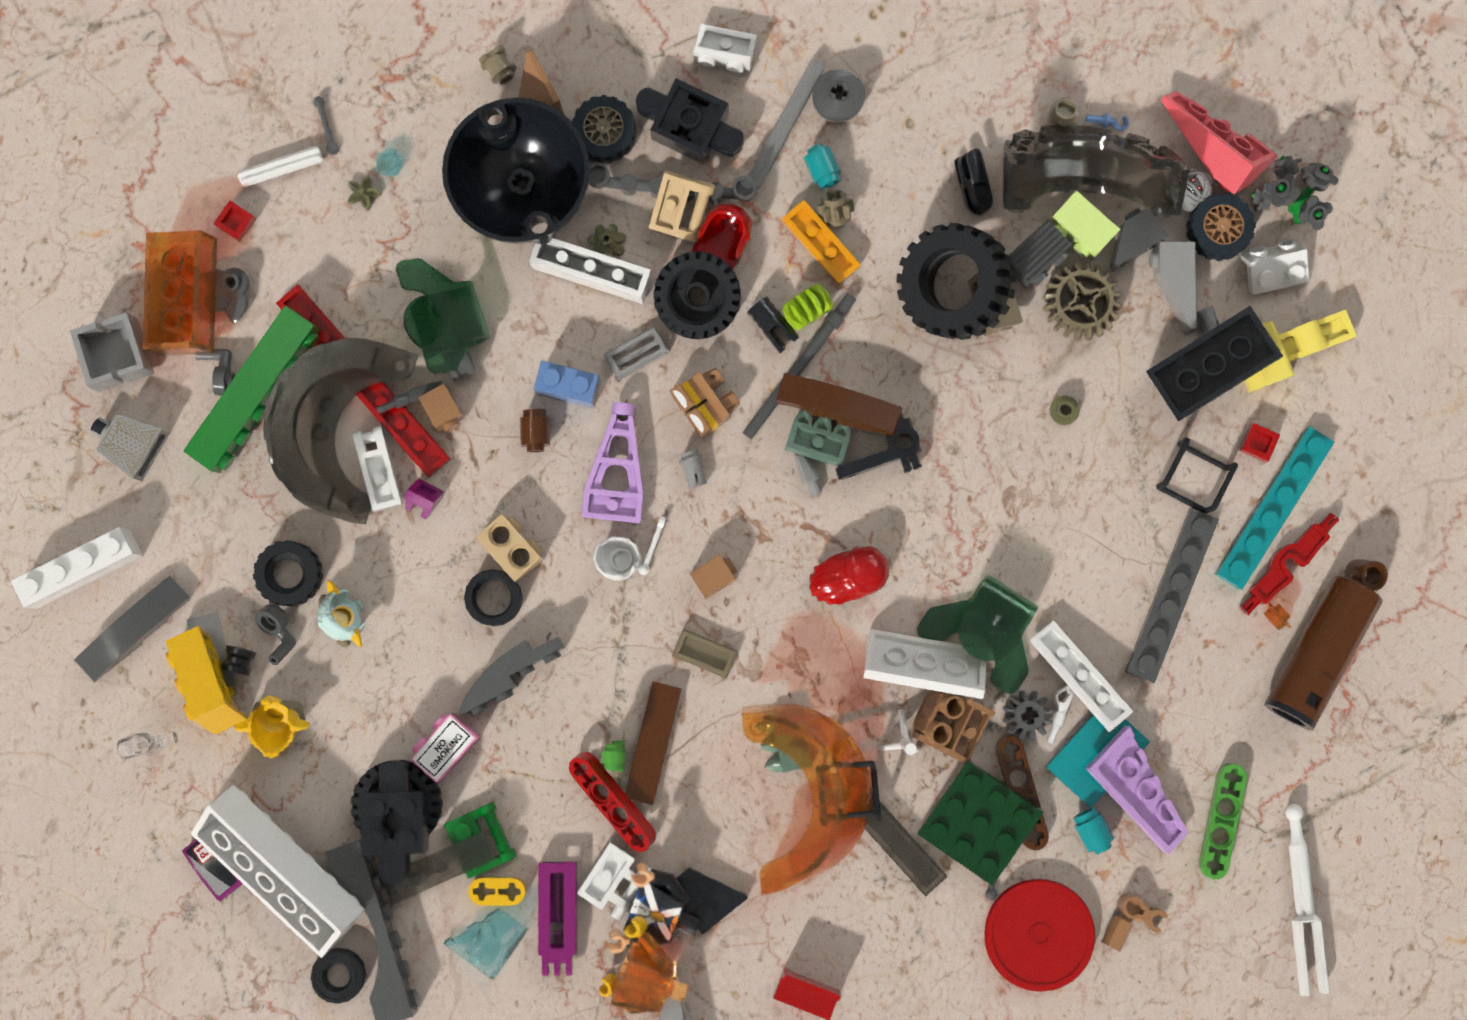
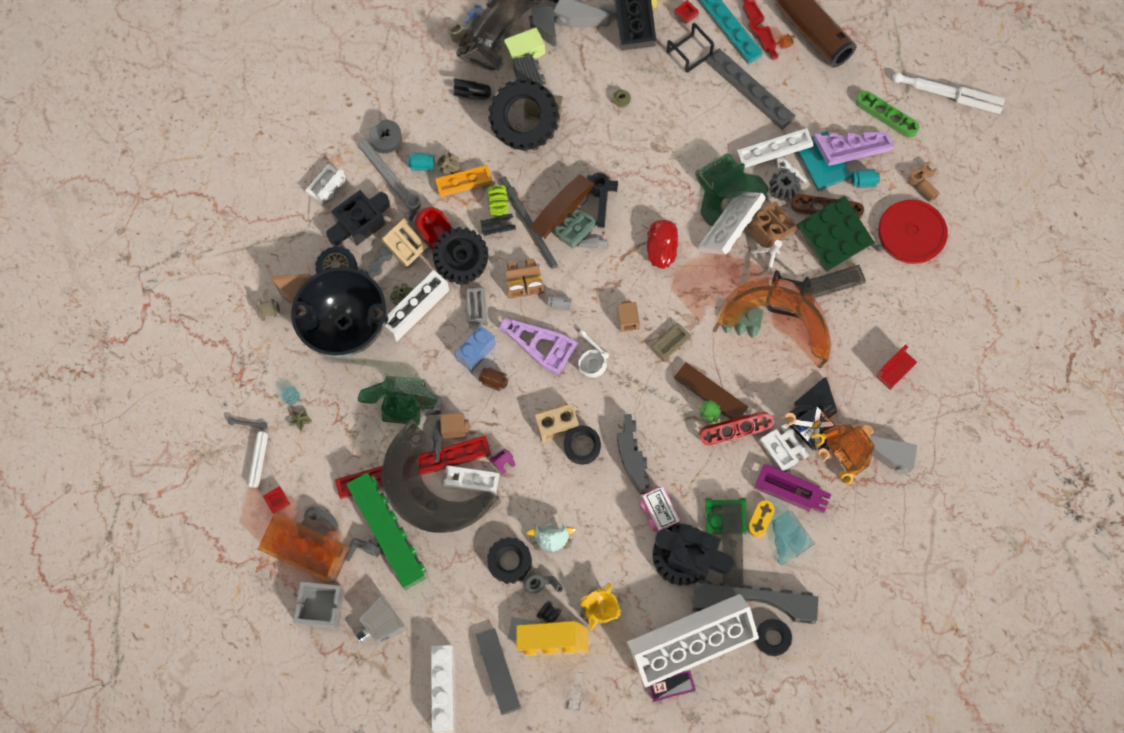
camera: 60 degrees left, 15 degrees down
dark tan gear [1042,262,1122,341] -> none

